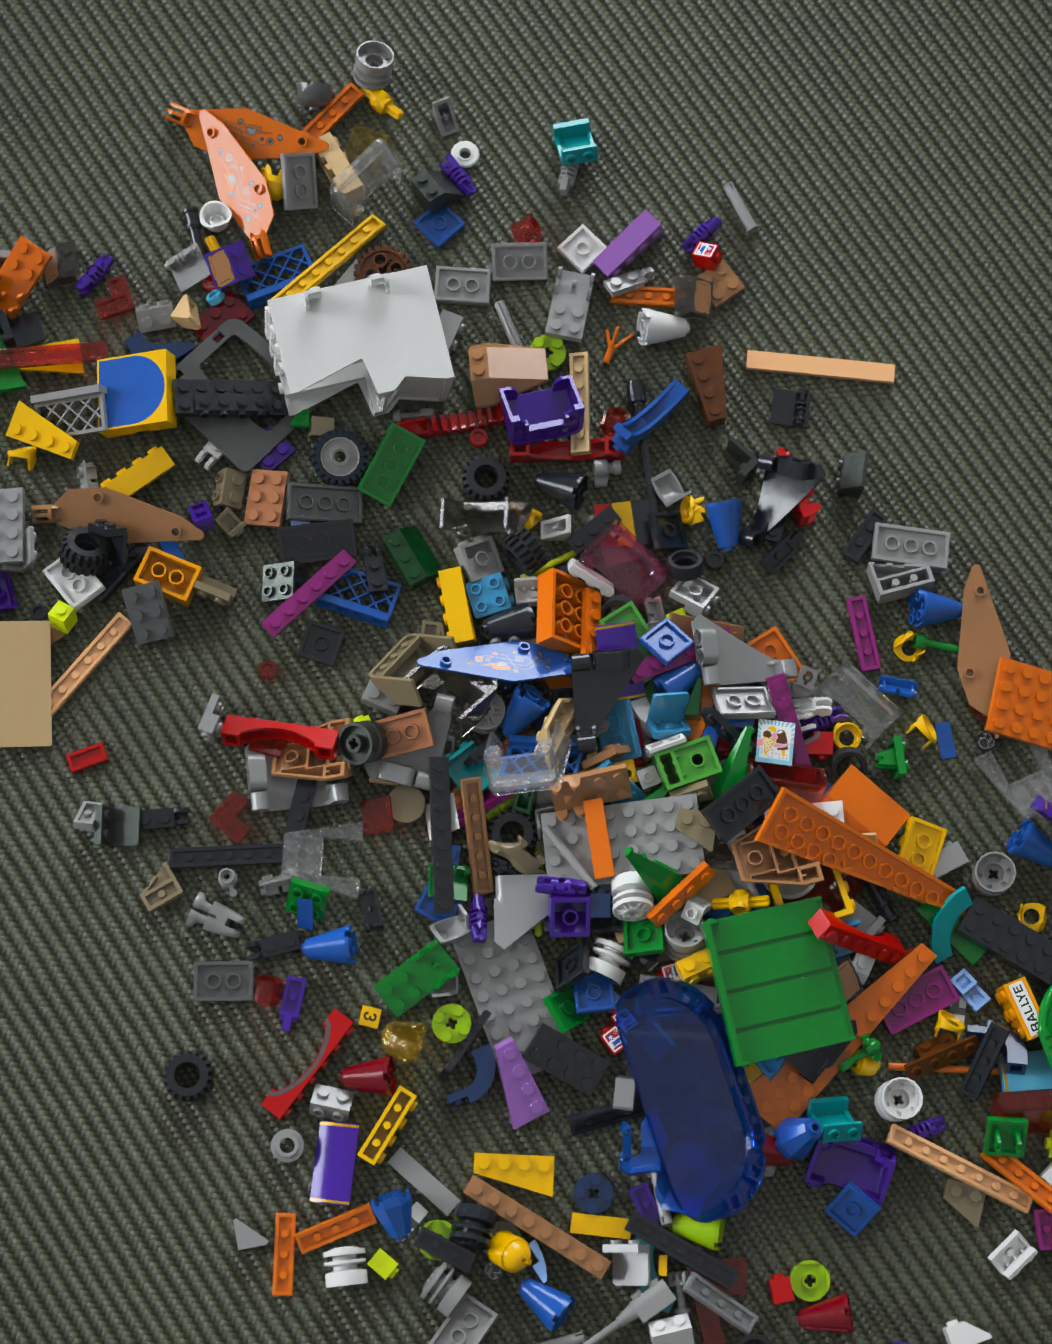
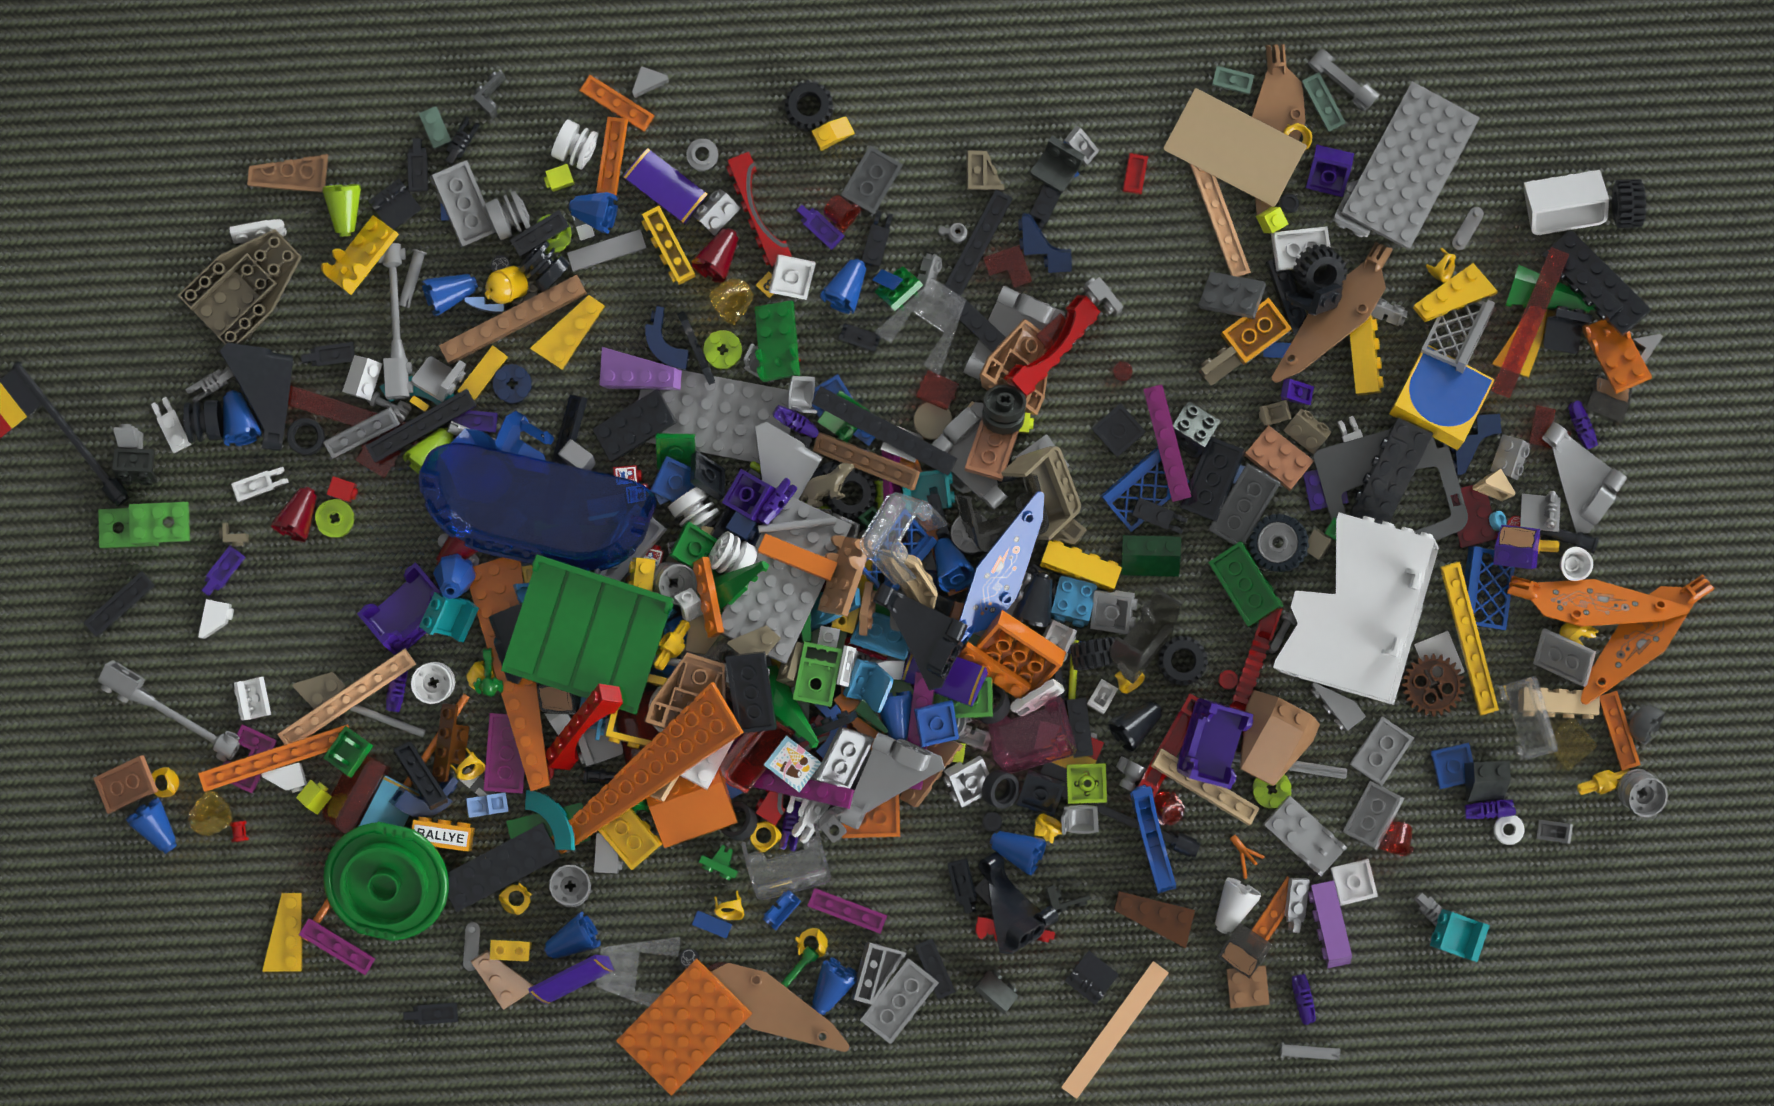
camera: 130 degrees right, 10 degrees up
light grey piece [185,891,246,938] -> none
red brick [691,241,722,271] -> none
blue tile [824,1181,881,1237] -> none
none -> light grey bar [350,705,426,737]
none -> white tile [768,254,816,300]
none -> yellow slope [812,117,855,151]
none -> dark blue arch [1018,213,1072,273]
none -> lime plate [1067,763,1107,804]
none -> light grey panel [1542,422,1627,534]

